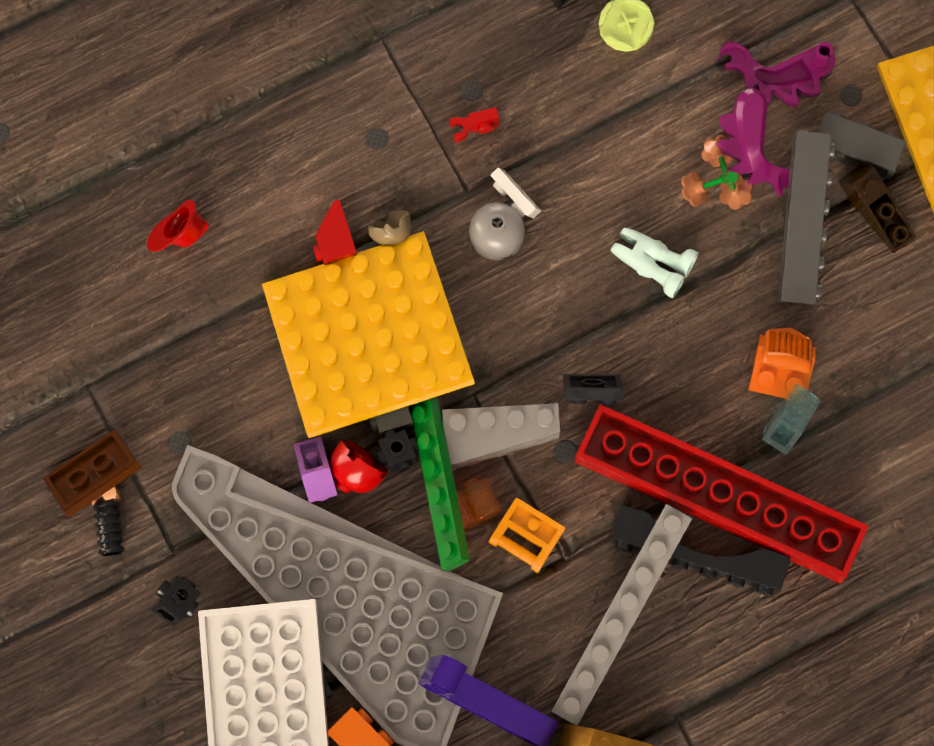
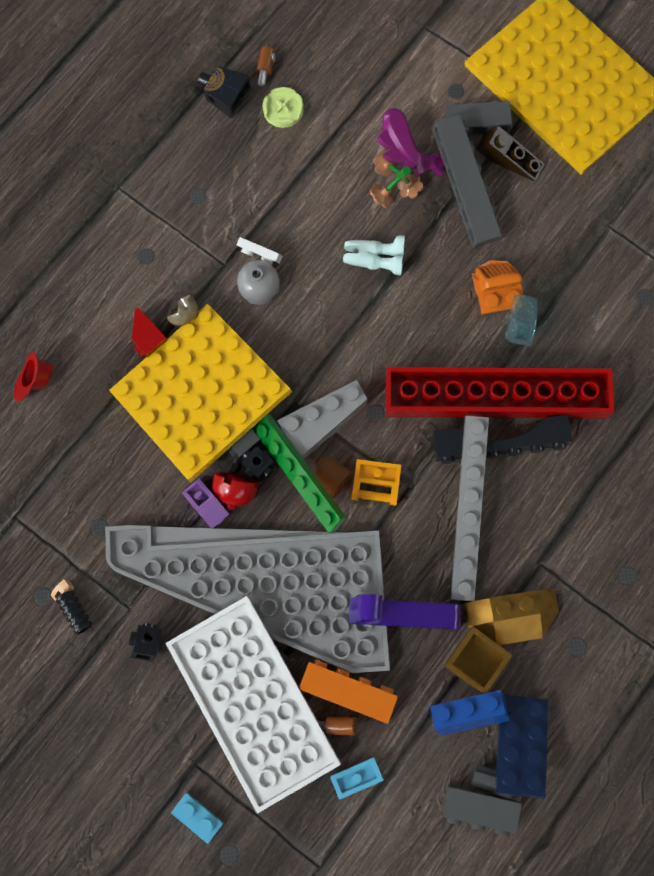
camera: 20 degrees left, 0 degrees up
reddish brown tile [43,429,142,518] -> none
red plate [449,107,499,143] -> none
black plate [563,374,623,405] -> none
magenta animal [718,41,836,108] -> none

